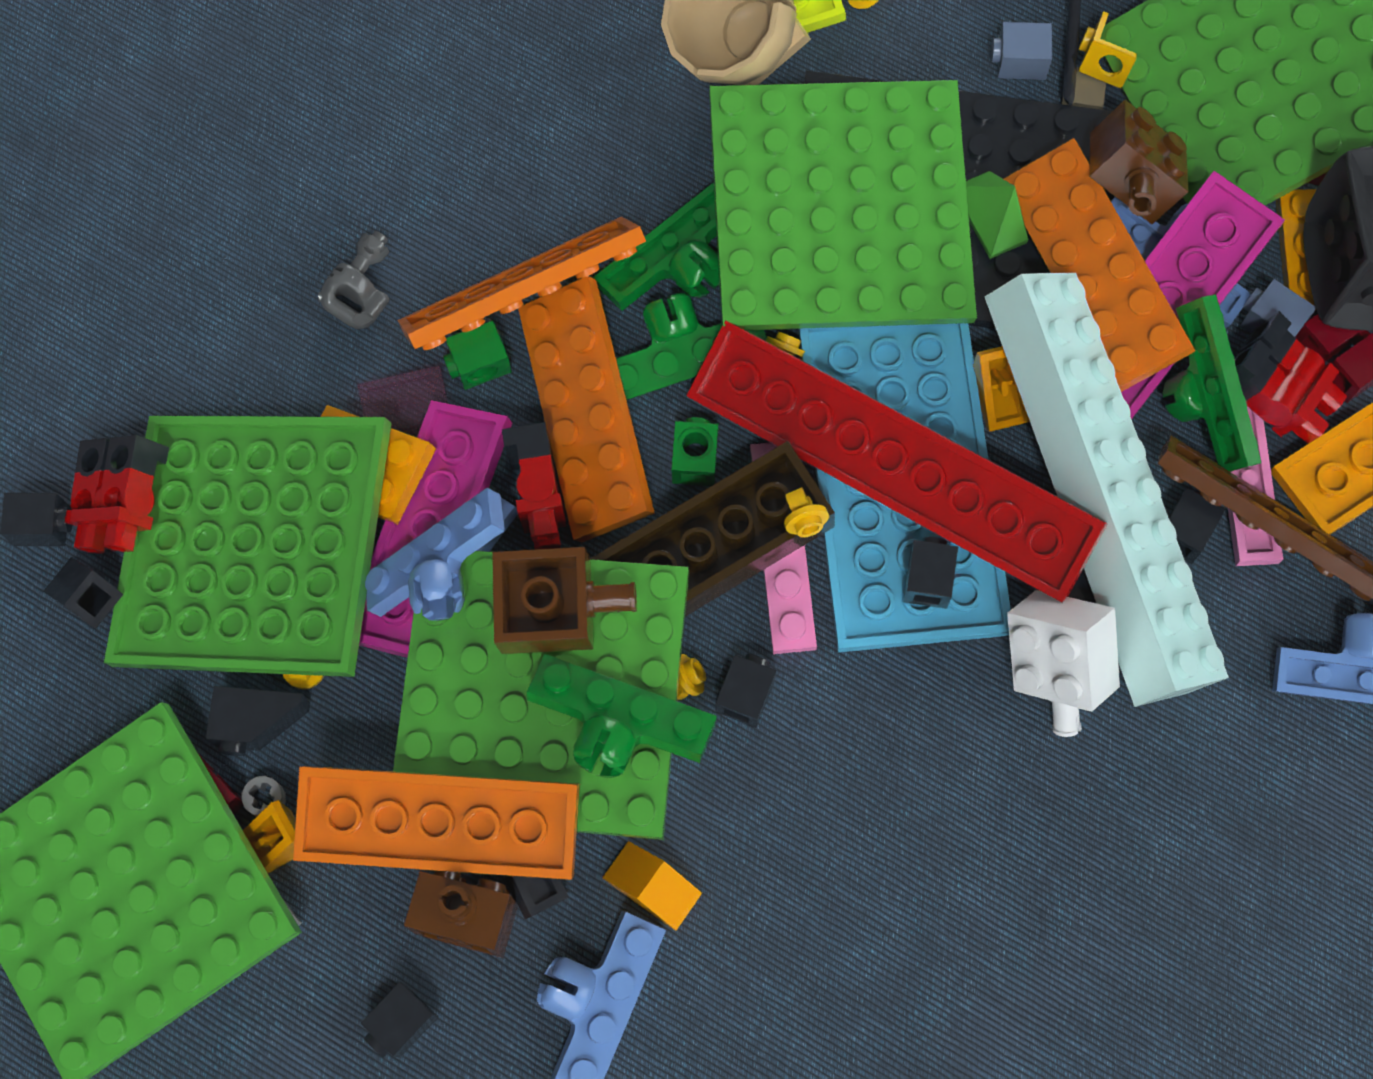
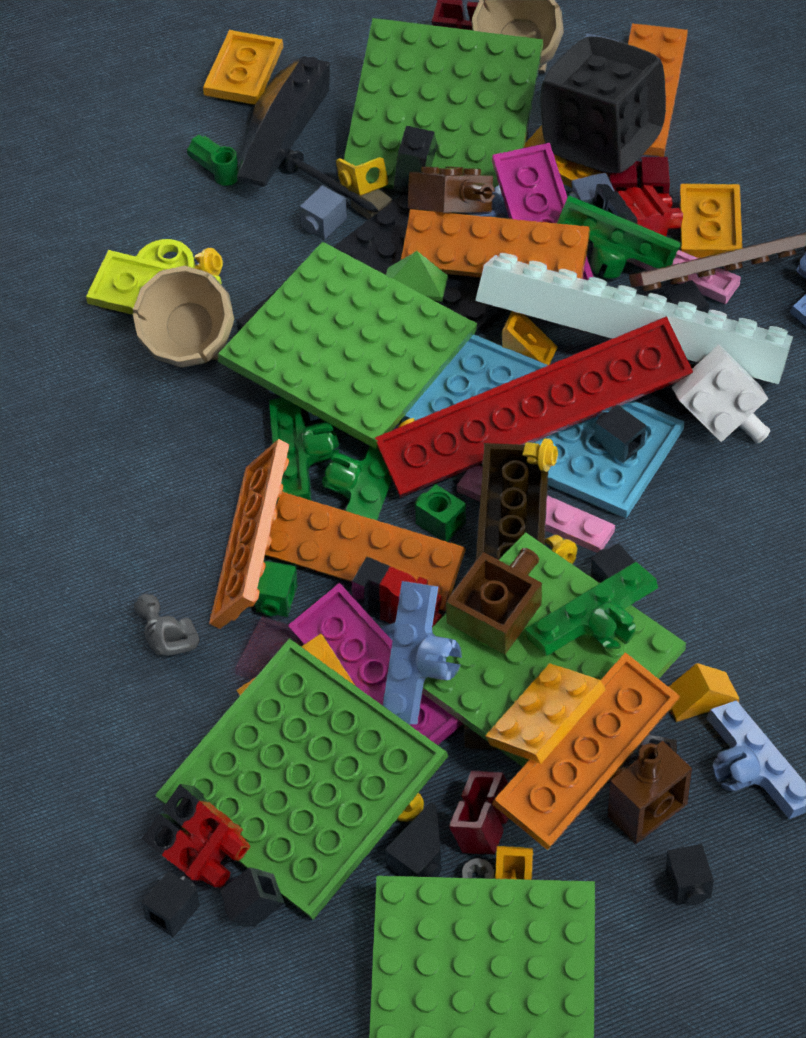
camera: 55 degrees left, 20 degrees down
none -> black slope [393,125,438,195]
none -> dark red piece [449,771,508,855]
none -> light orange plate [485,663,605,764]
none -> yellow plate [545,534,577,564]

